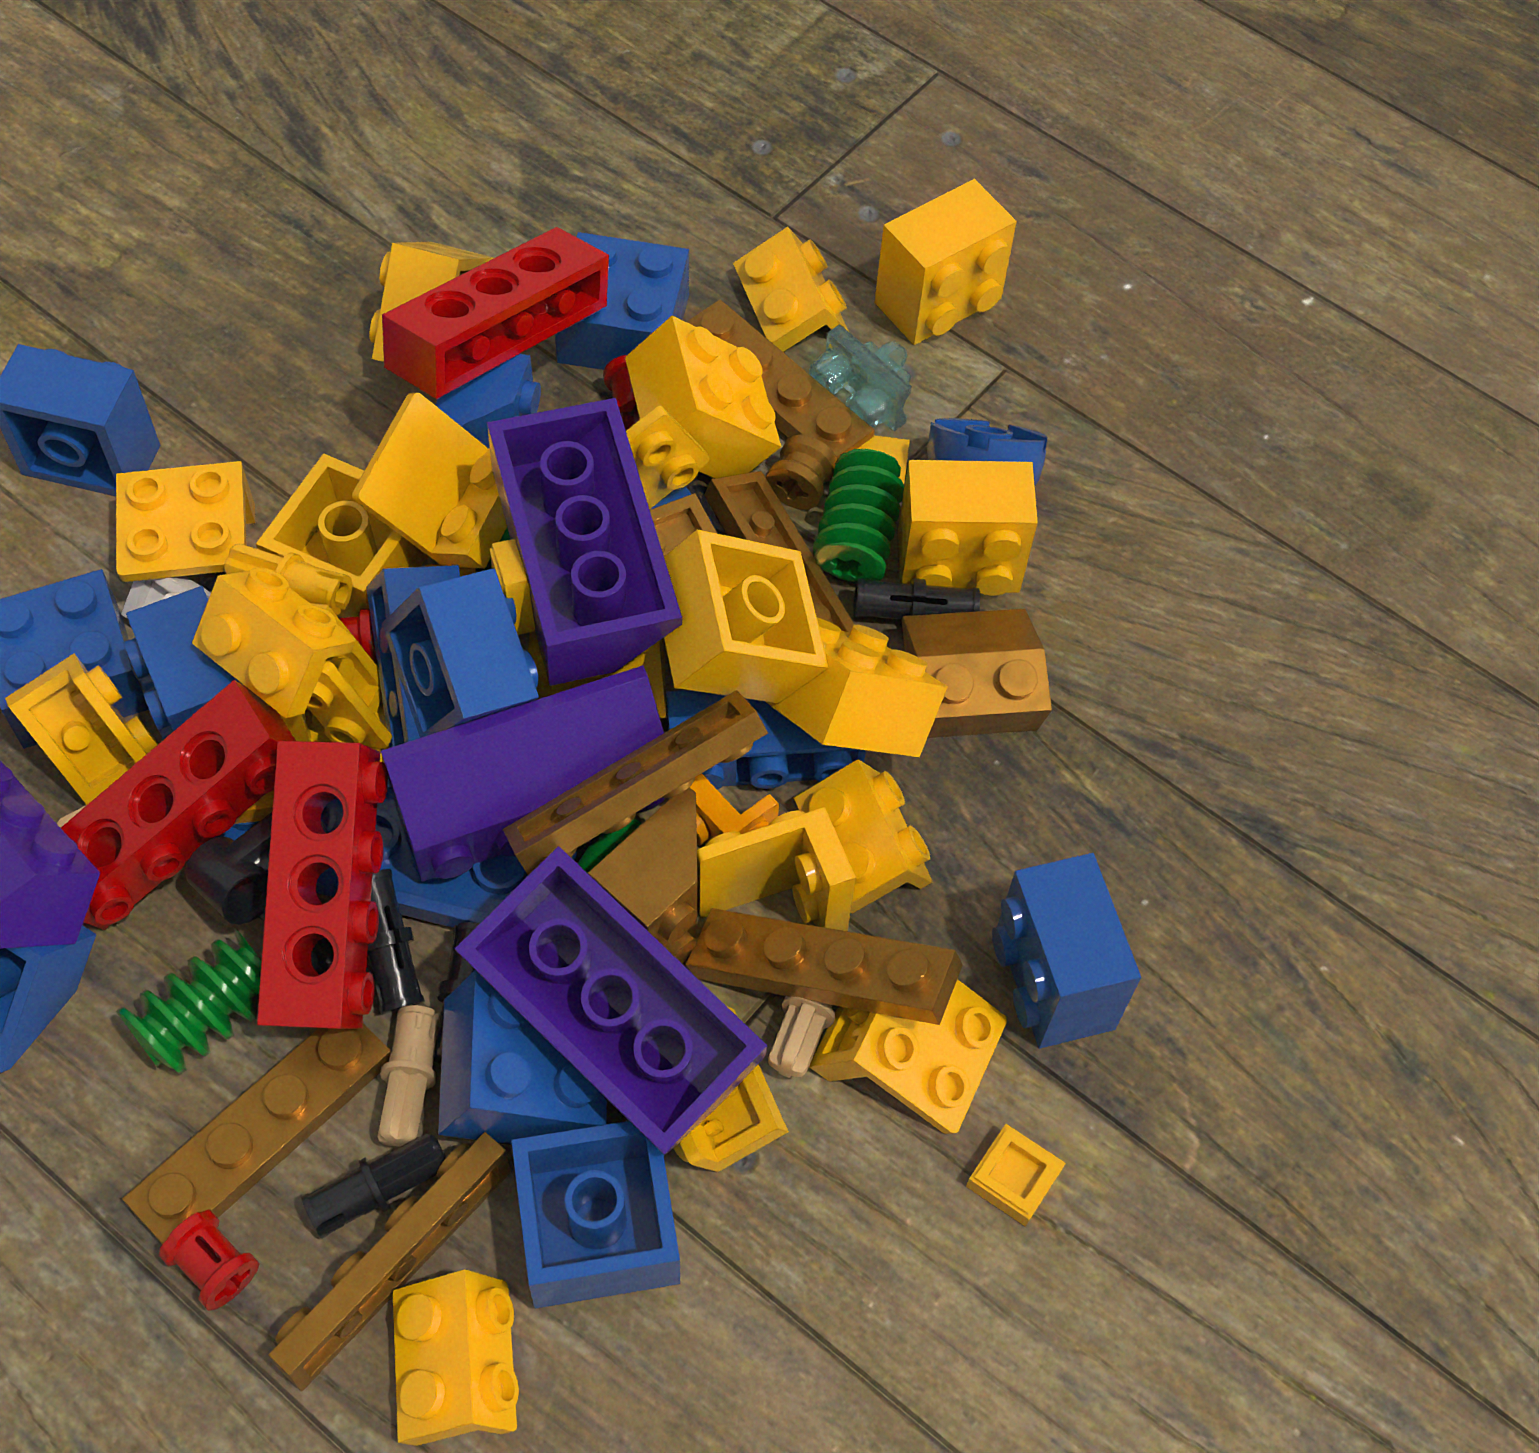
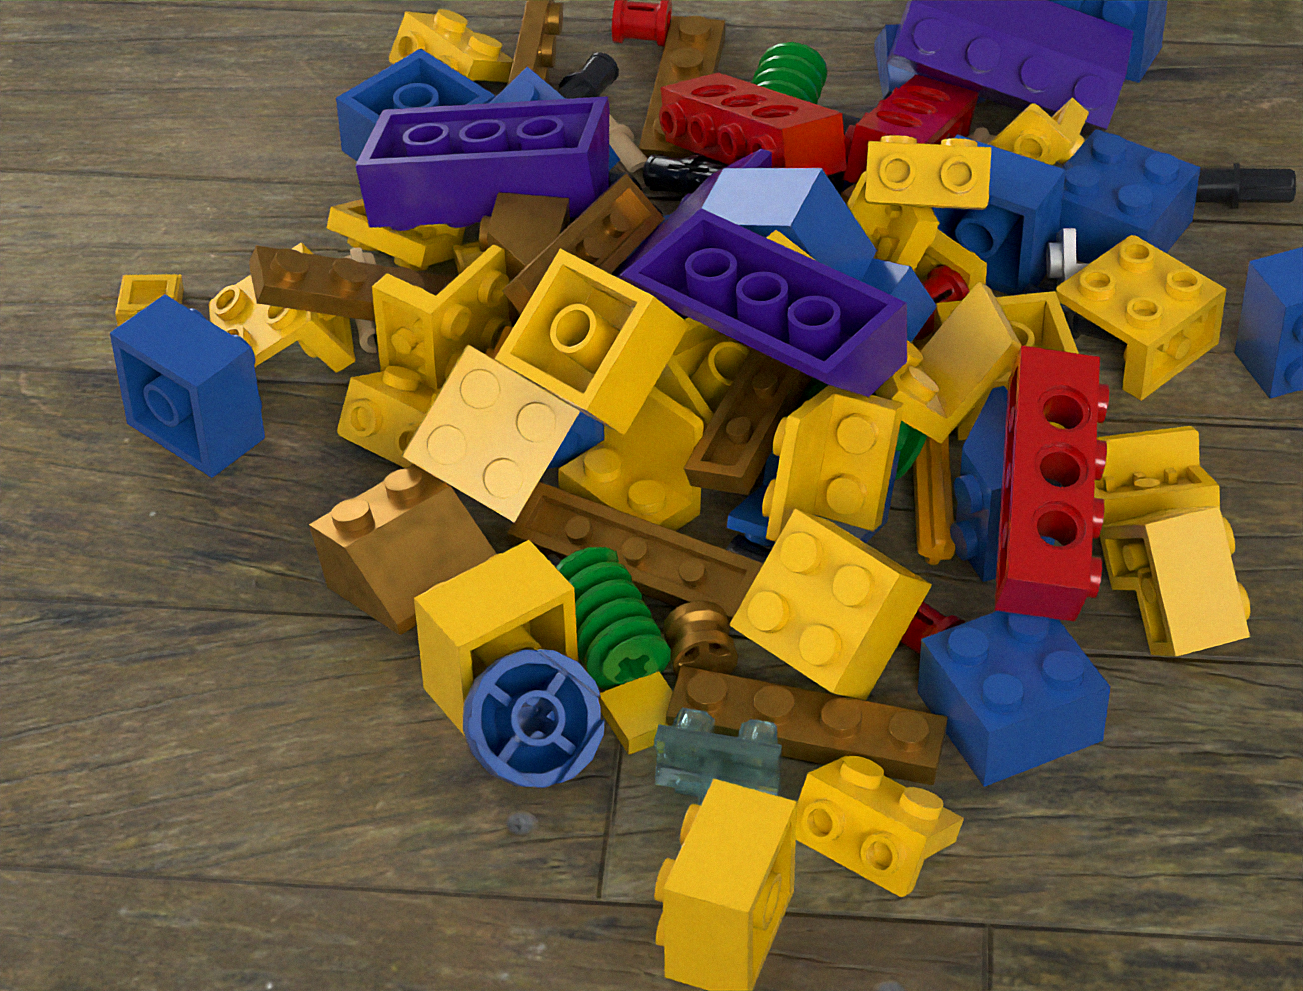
camera: 150 degrees right, 15 degrees down
yellow axle [224,543,353,615] -> none
none -> yellow bracket [1094,426,1220,525]

